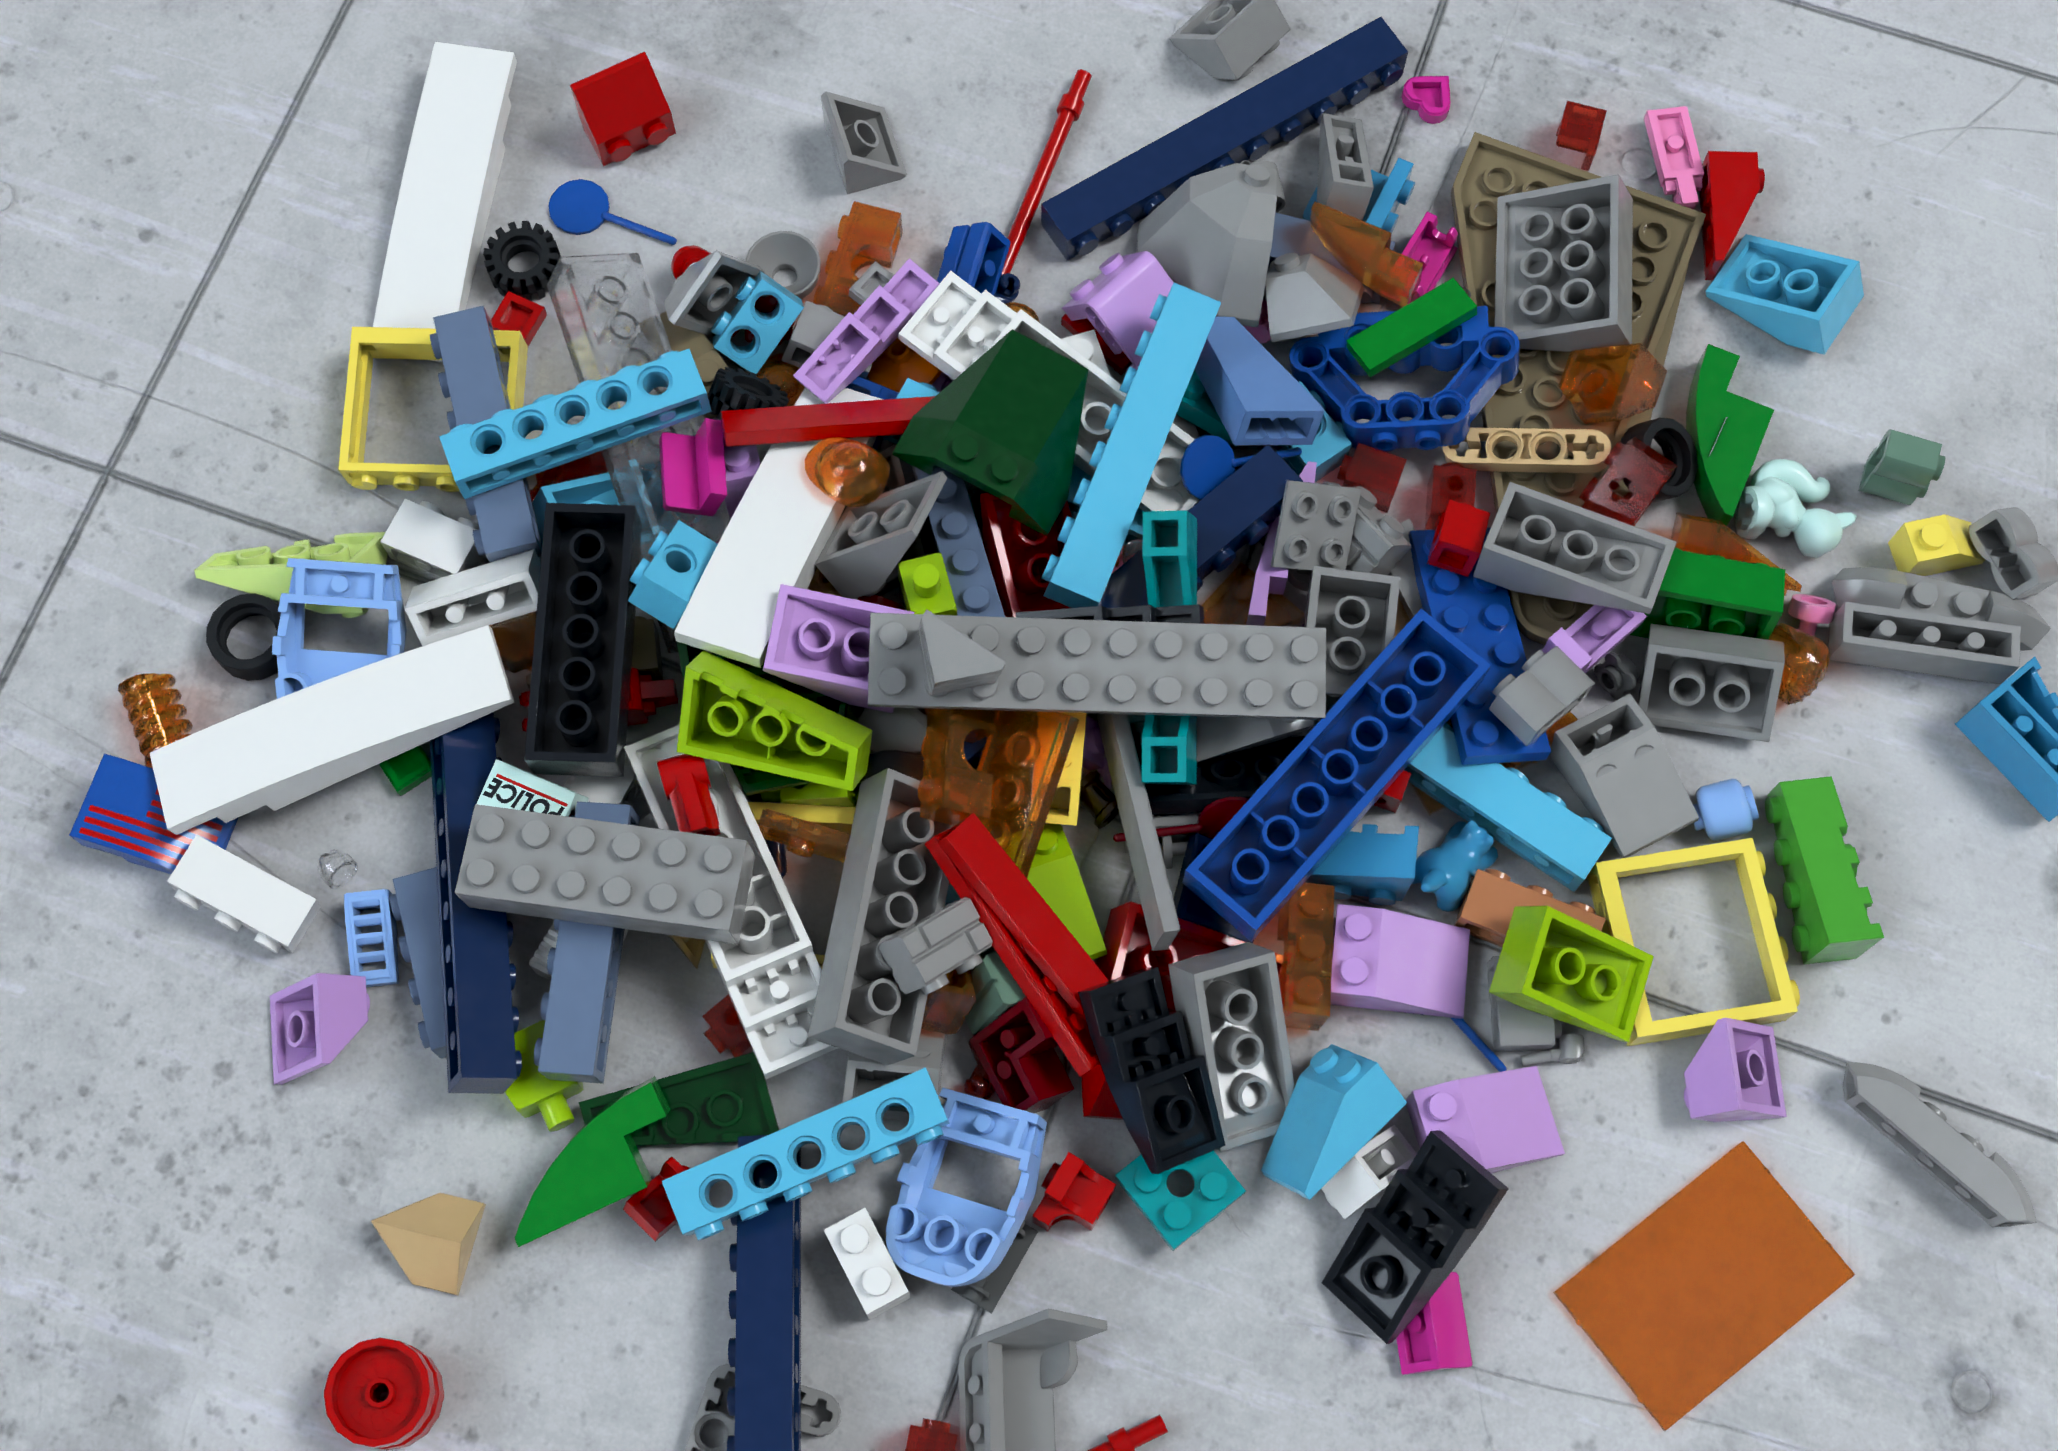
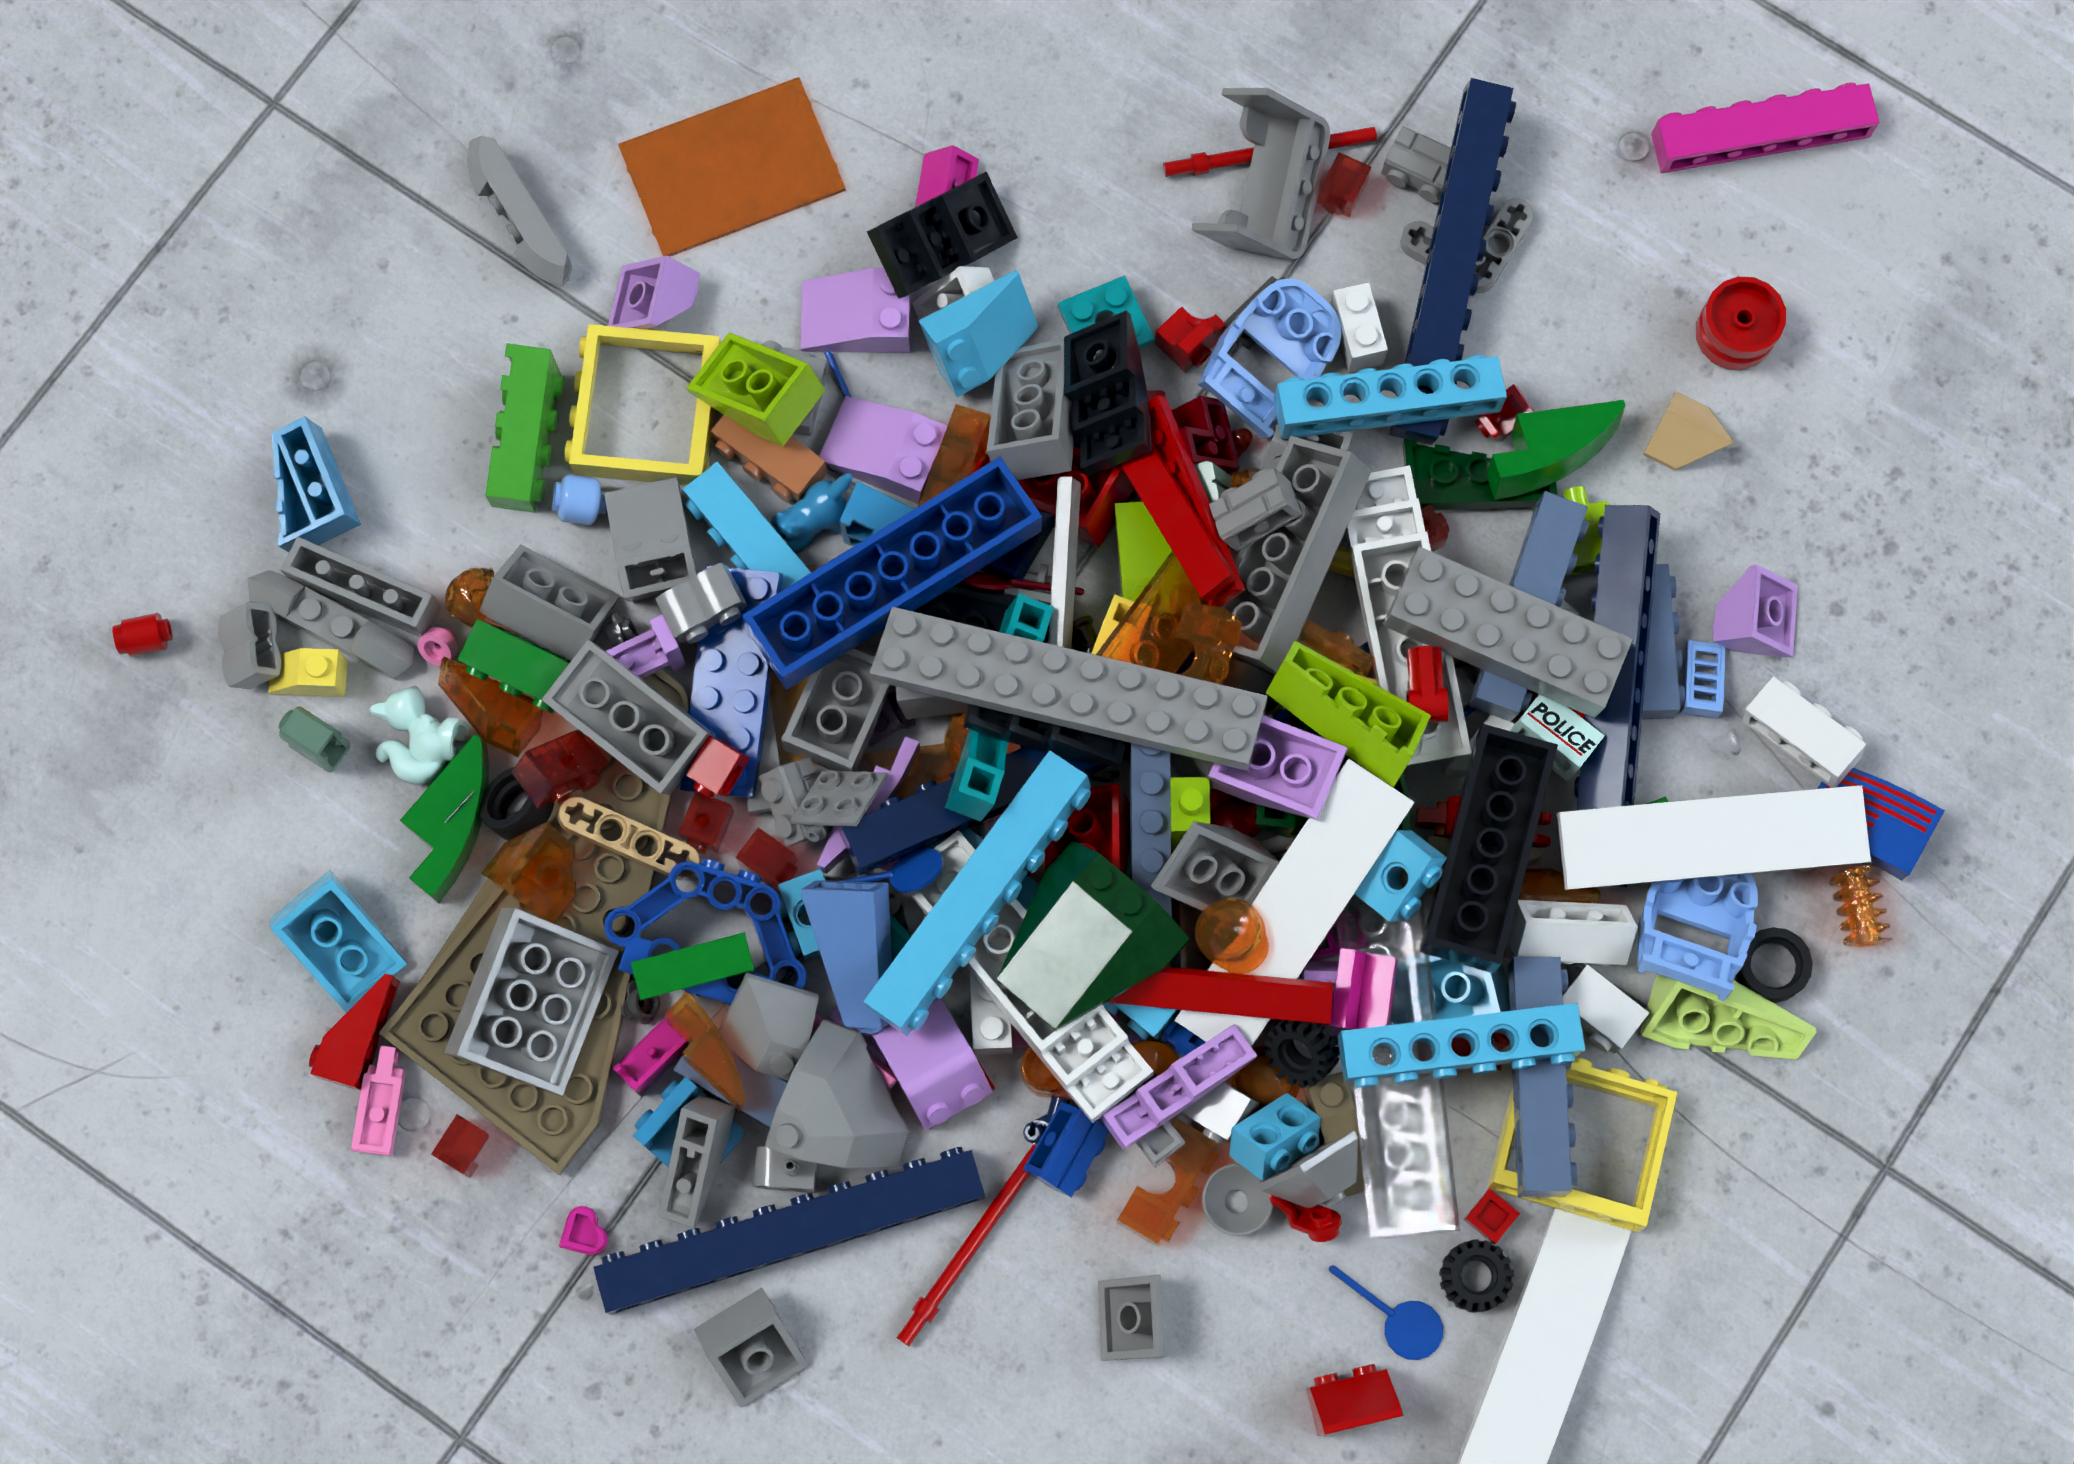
camera: 165 degrees left, 5 degrees up
light grey slope [918,610,1007,695] -> none

